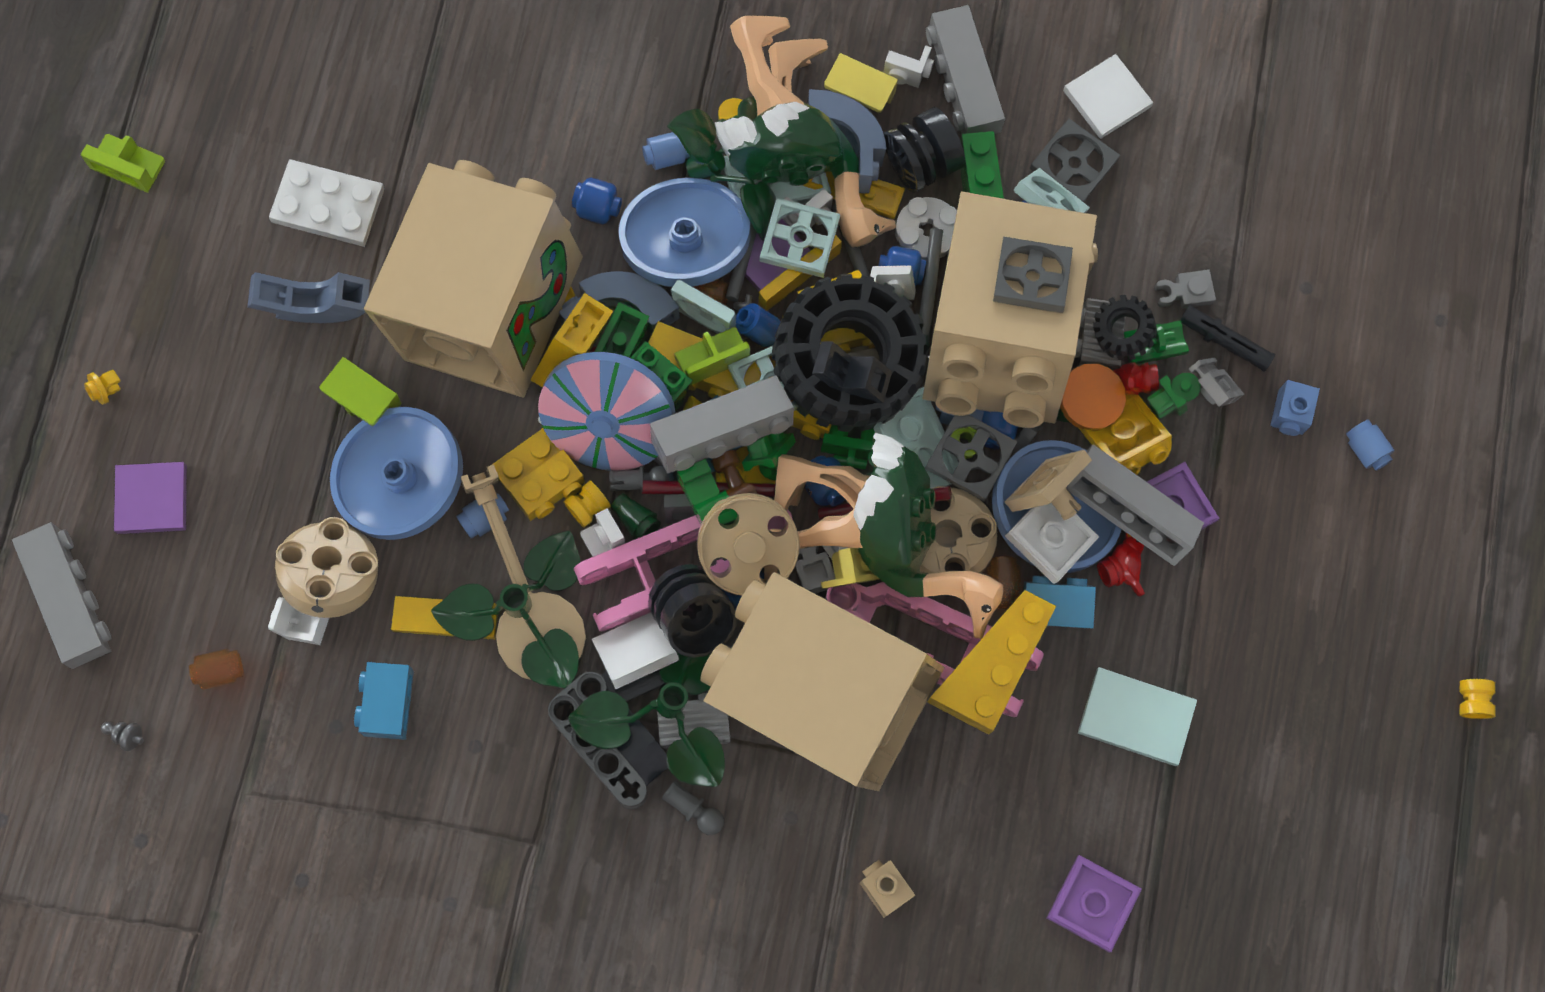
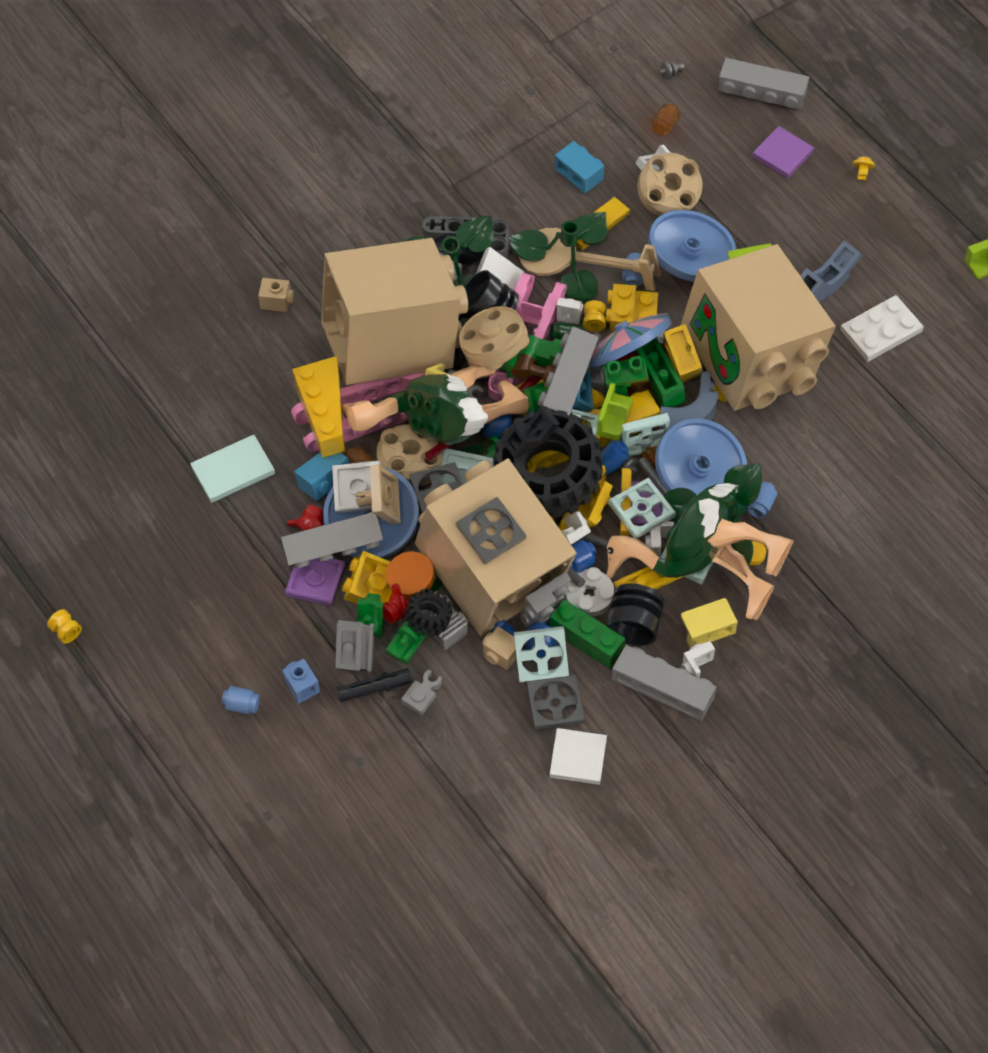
camera: 140 degrees right, 15 degrees down
blue head [572,177,622,225] -> none
sand blue arch [807,89,886,193] -> none
medium lavender tile [1046,855,1142,953] -> none

